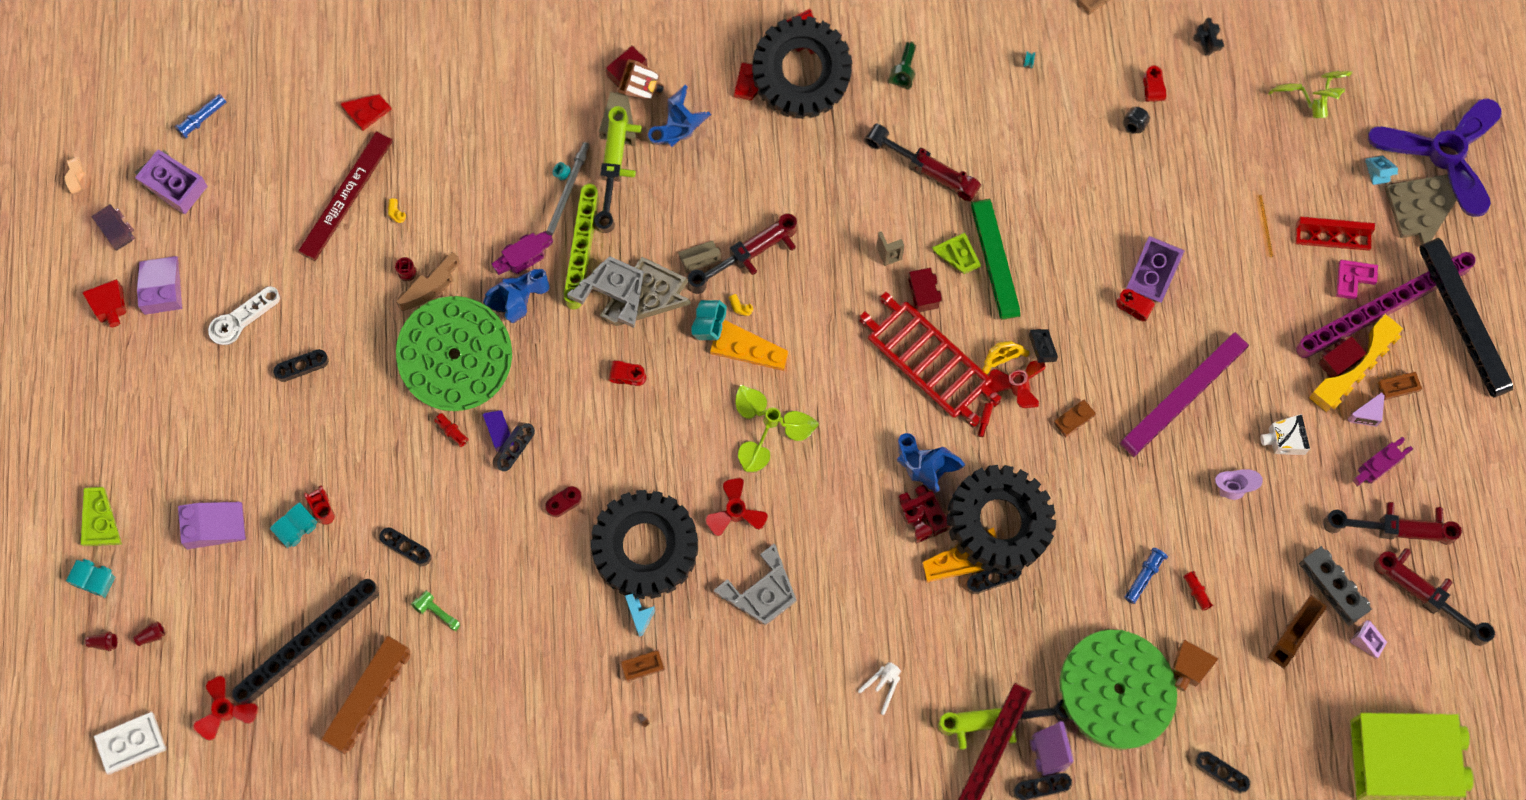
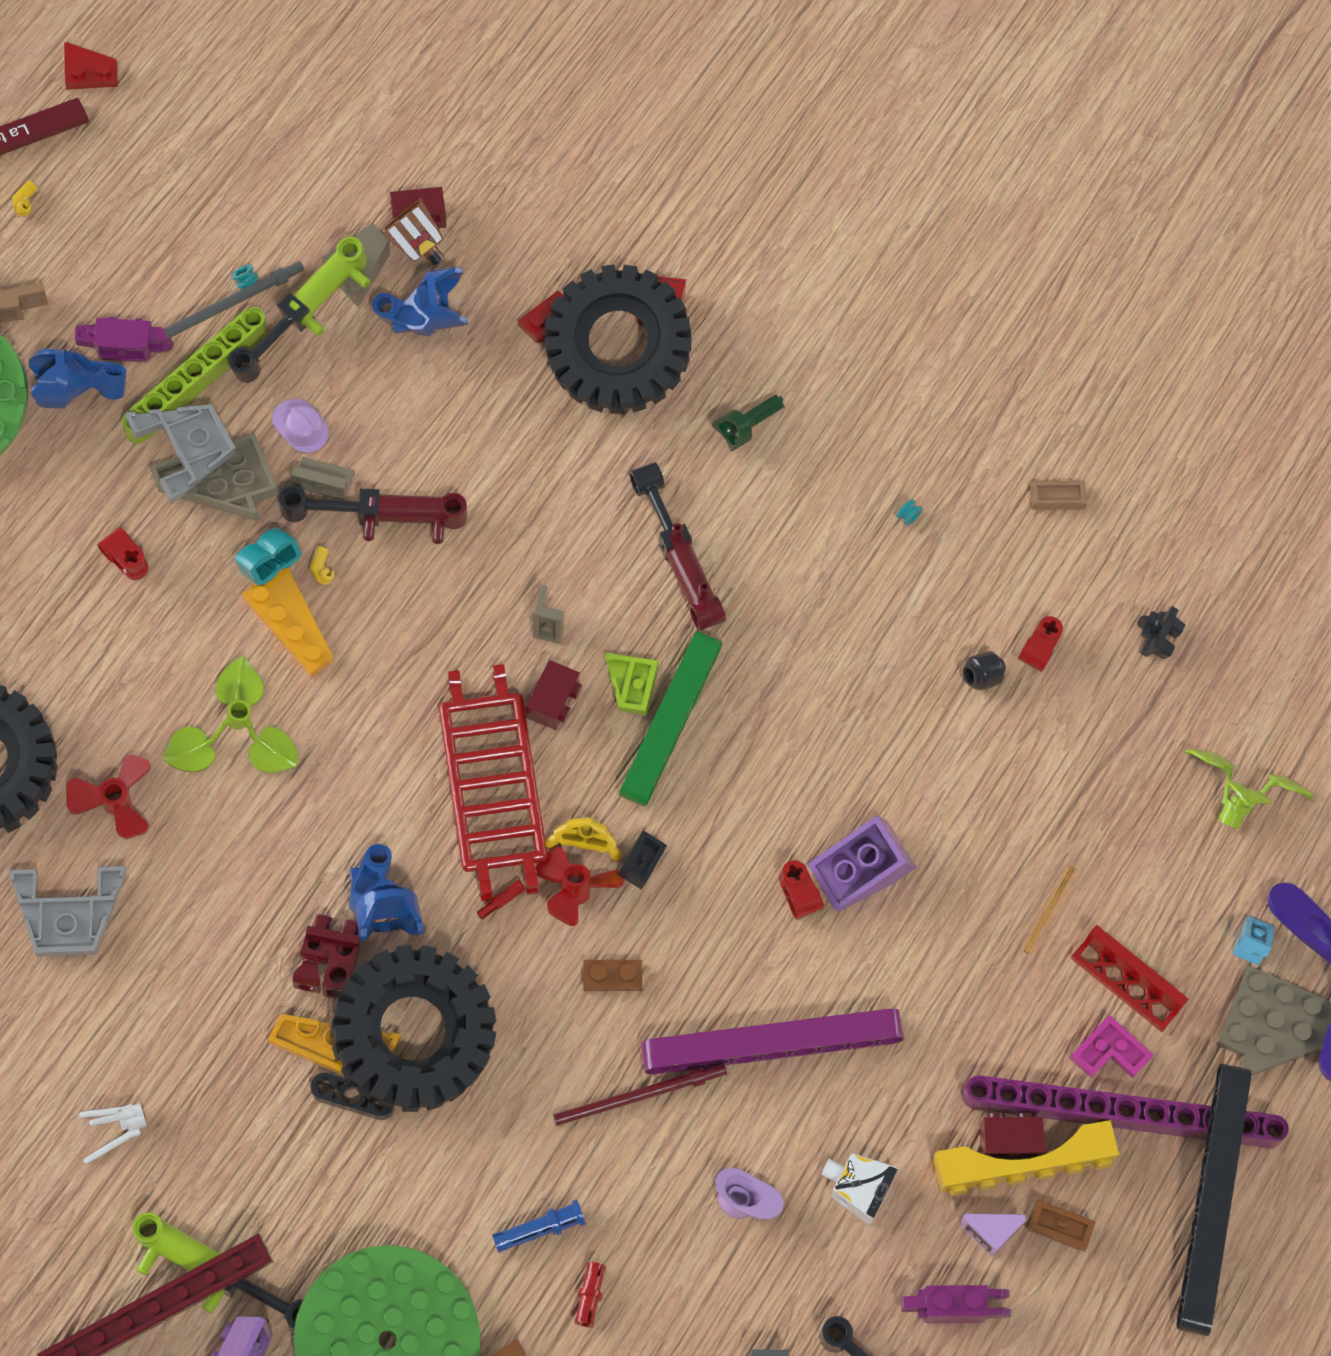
camera: 30 degrees right, 5 degrees down
none -> lavender piece [272,399,329,453]
none -> dark red bar [553,1063,727,1126]

